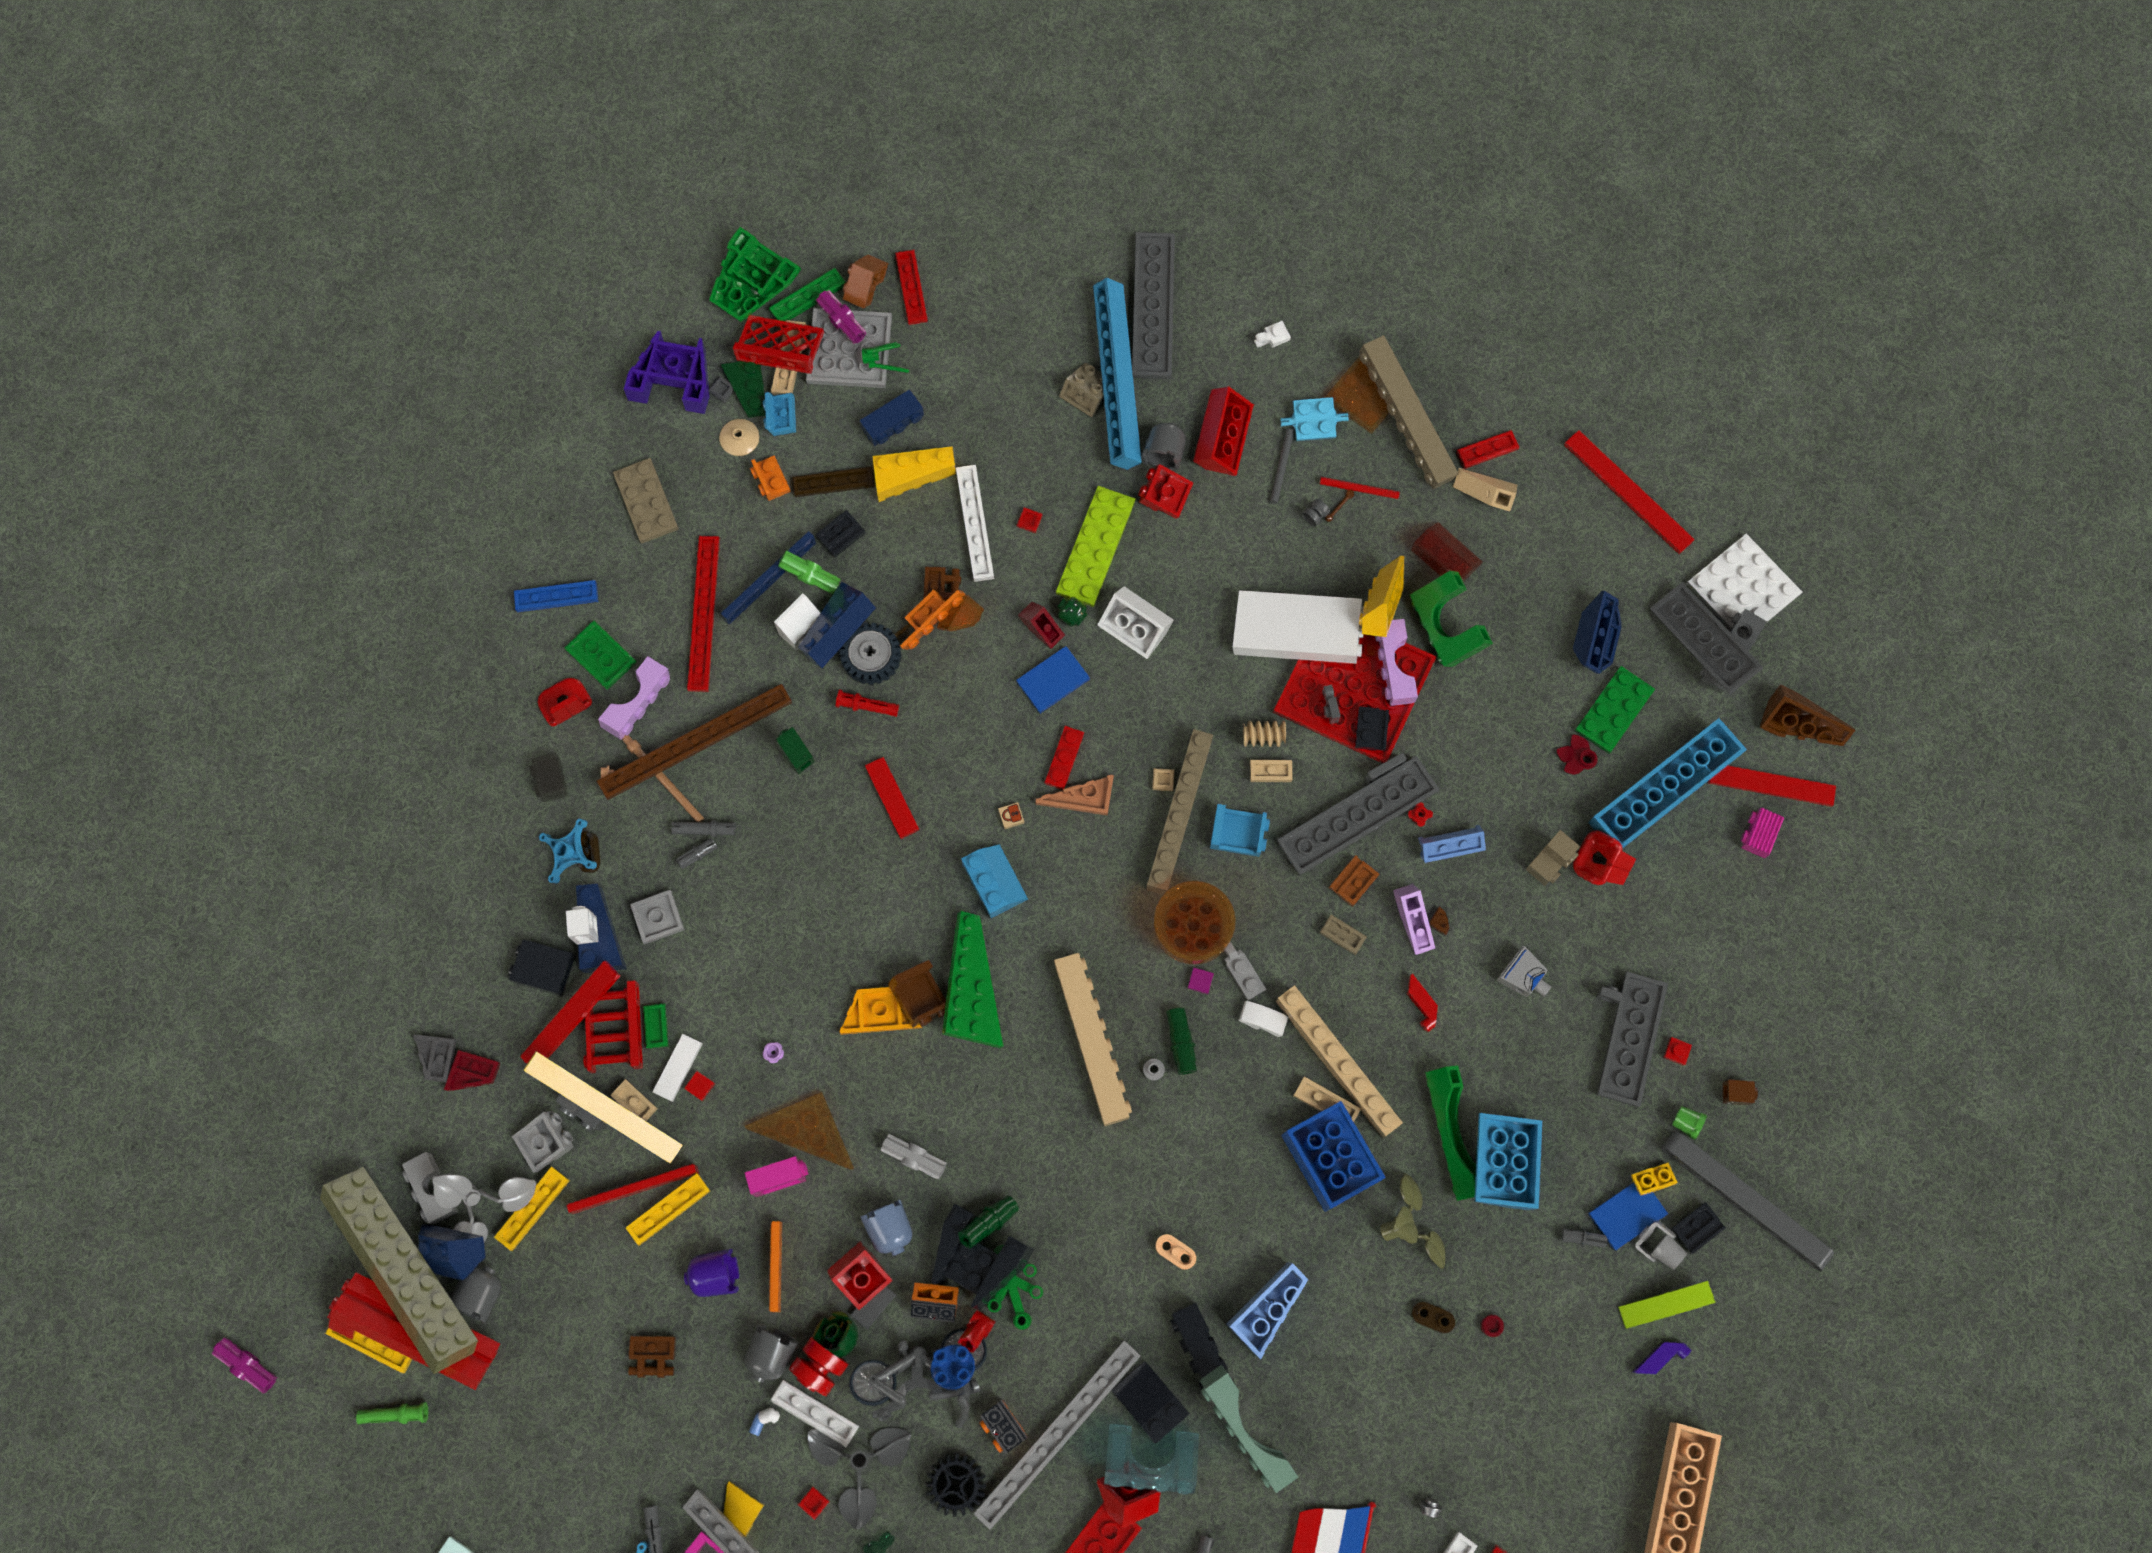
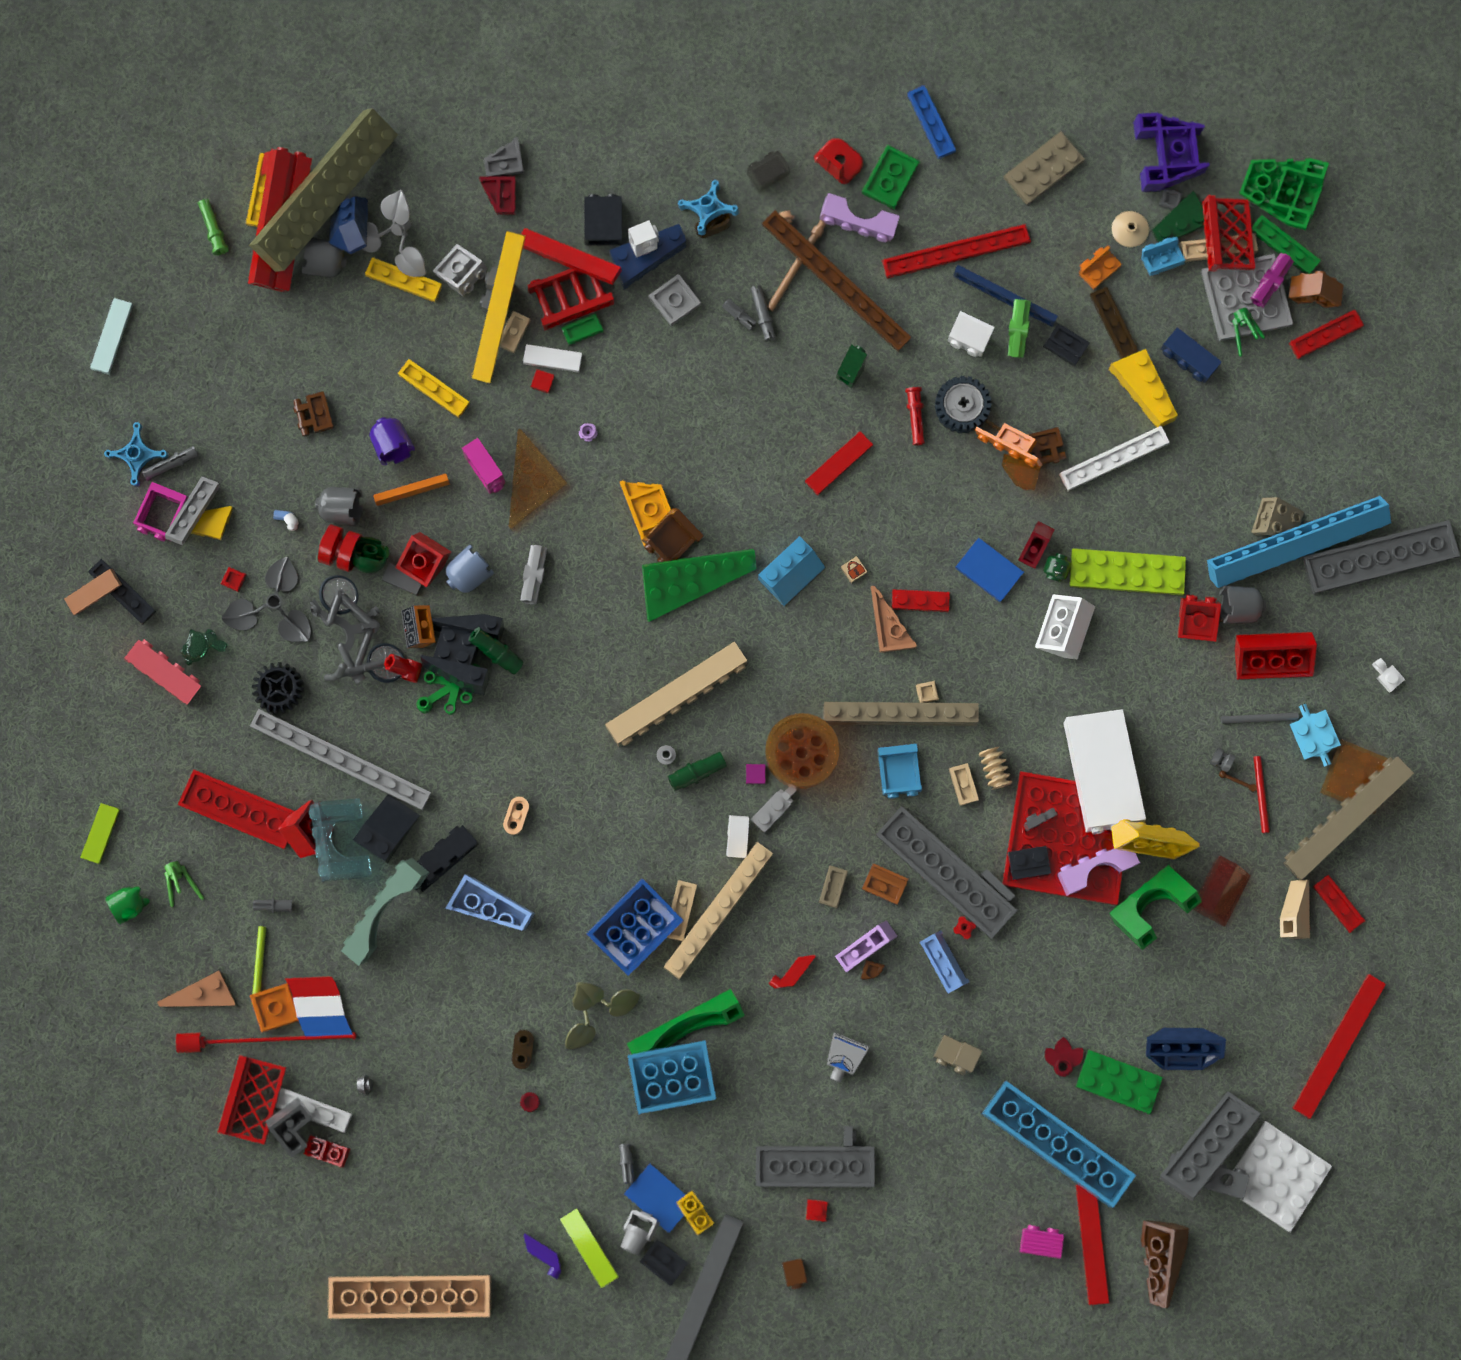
camera: 70 degrees right, 5 degrees up
magenta piece [212,1338,277,1393] -> none
light grey arch [402,1152,458,1225] -> none
red tile [567,1164,699,1214] -> none
white tile [771,1380,859,1448] -> none
dark blue wedge [798,582,876,668] -> none
blue dish [931,1345,975,1390] -> none
brick [979,1400,1028,1454] -> none
red tile [1017,507,1043,534] -> none
red piece [1573,830,1636,885] -> none
bright green piece [1672,1106,1707,1140] -> none

